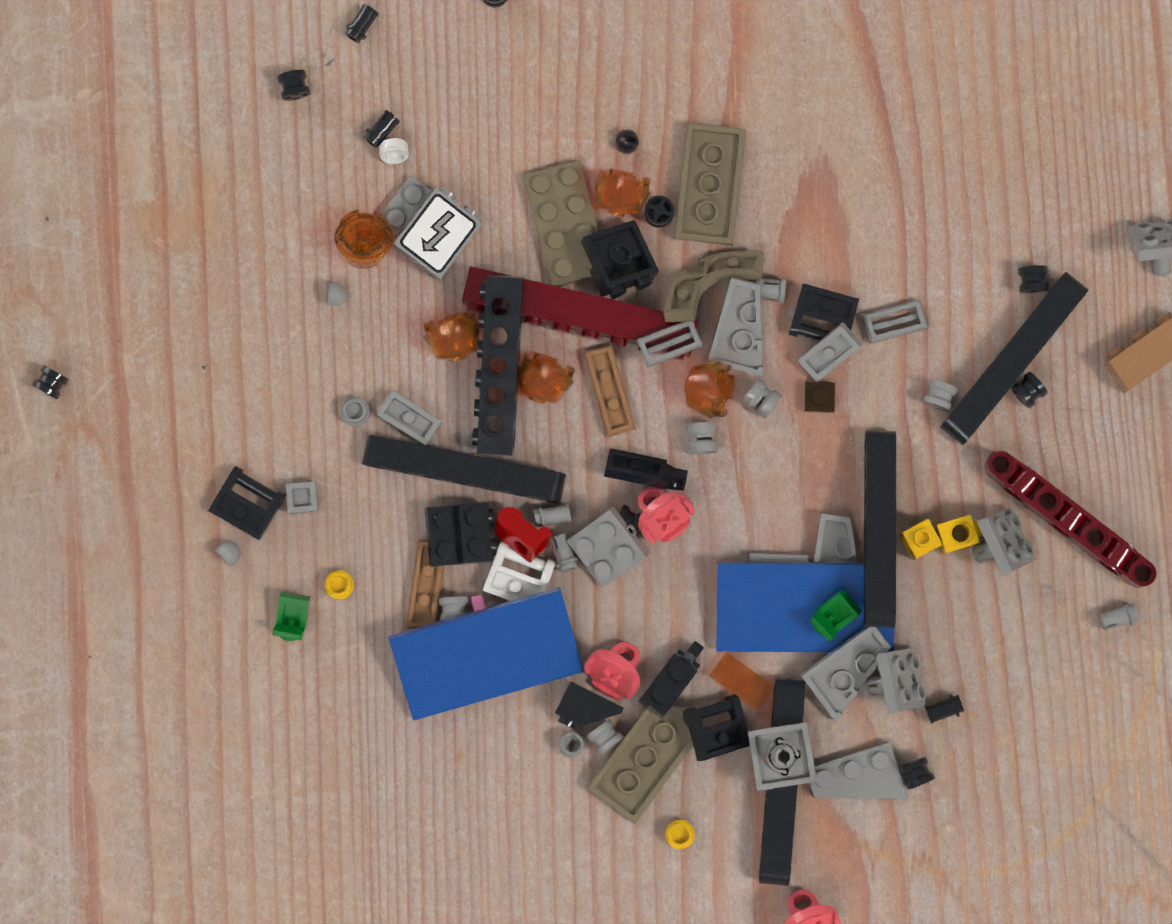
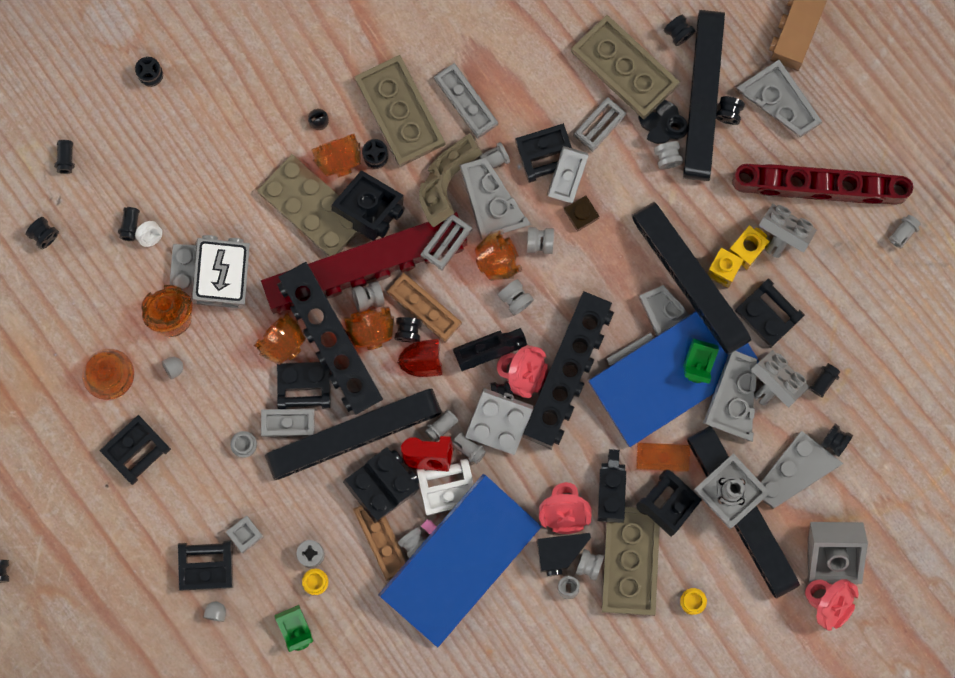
camera: 35 degrees left, 5 degrees down
none -> clear orange cone [82,349,134,400]
none -> black plate [100,415,171,485]
none -> black plate [277,362,331,409]
none -> light grey wheel [296,540,325,568]
none -> light grey wheel [352,281,385,313]
none -> black wheel [394,317,422,343]
none -> clear red brick [397,339,443,377]
none -> light grey tile [434,63,498,139]
none -> black brick [523,291,614,450]
none -> dark tan plate [571,15,680,119]
none -> black plate [638,100,688,144]
none -> black plate [735,278,805,348]
none -> light grey wing [736,60,822,138]
none -> light grey slope [808,522,868,584]

